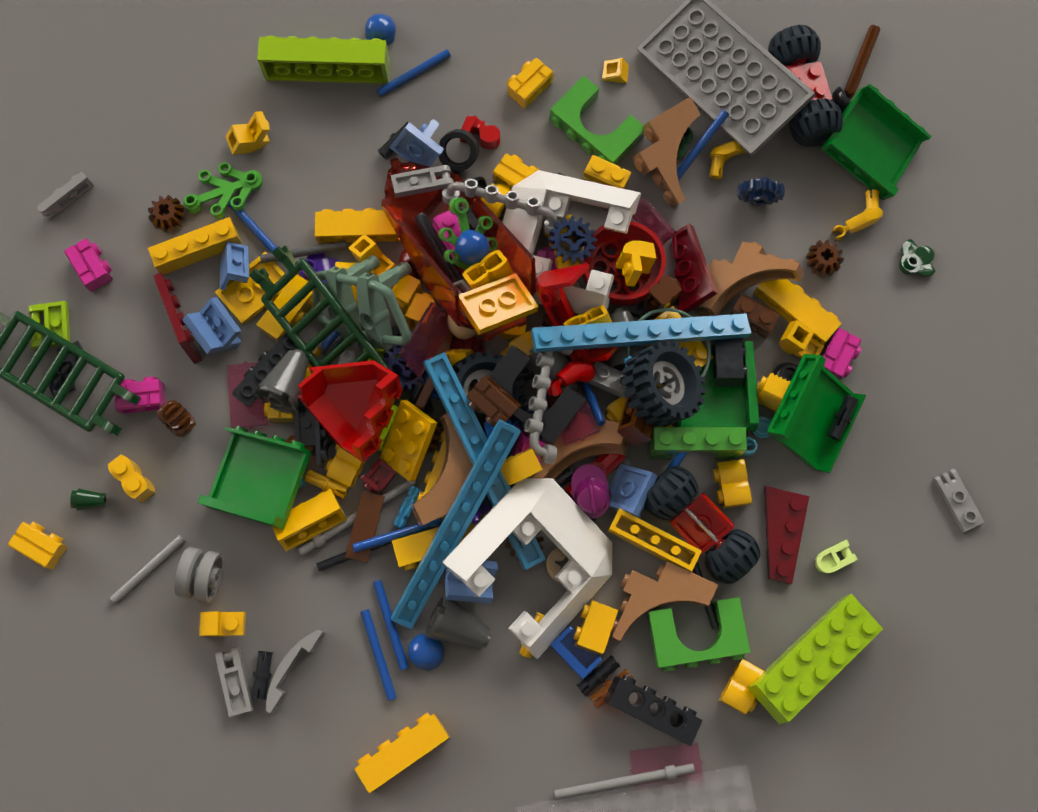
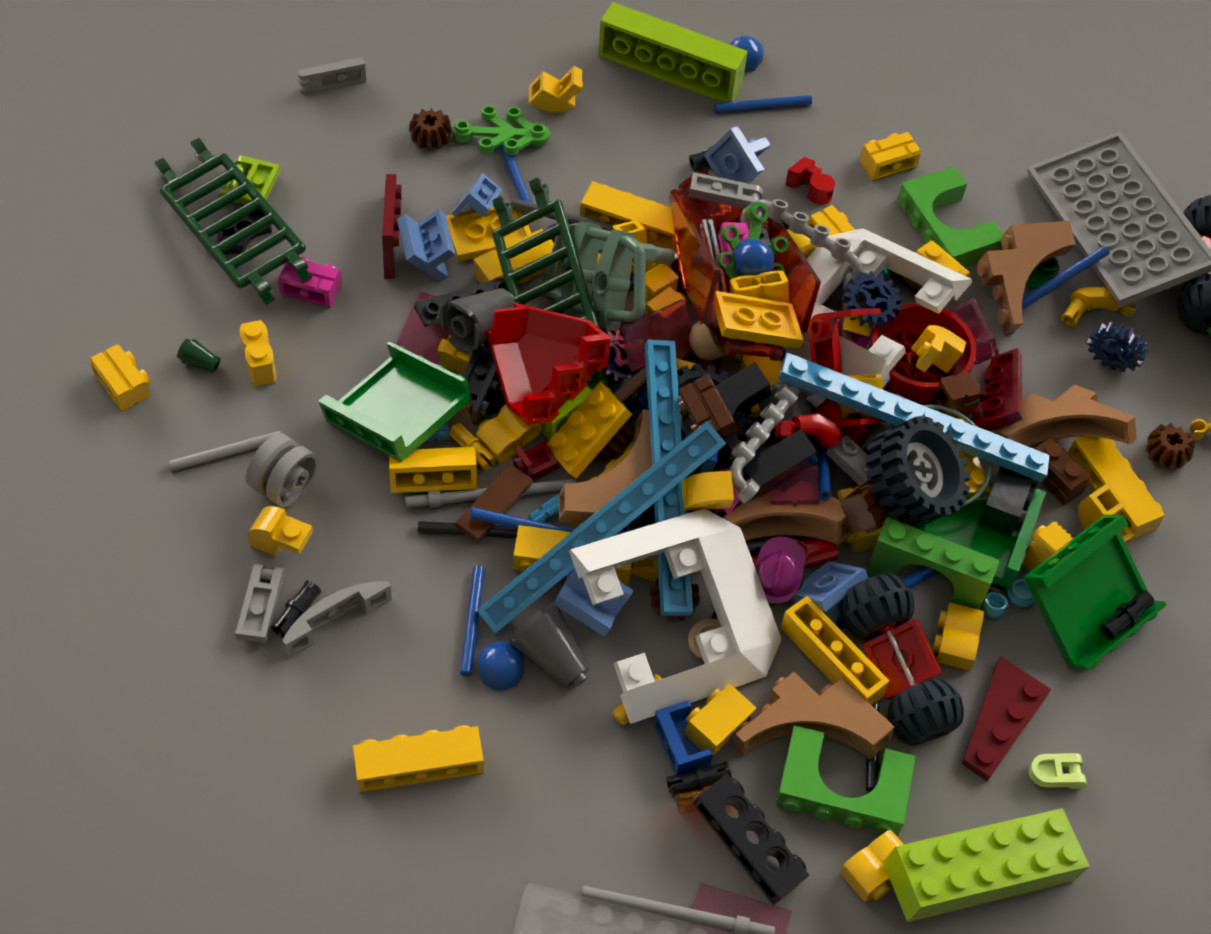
camera: 20 degrees right, 20 degrees down
dark pink brick [64,239,113,292] -> none
yellow brick [148,217,242,275] -> none
reddish brown gear [157,400,196,437] -> none
blue piece [360,609,397,701] -> none
black tyre [438,129,479,172] -> none
yellow slope [602,58,629,83] -> none
dark pink brick [822,328,862,380] -> none

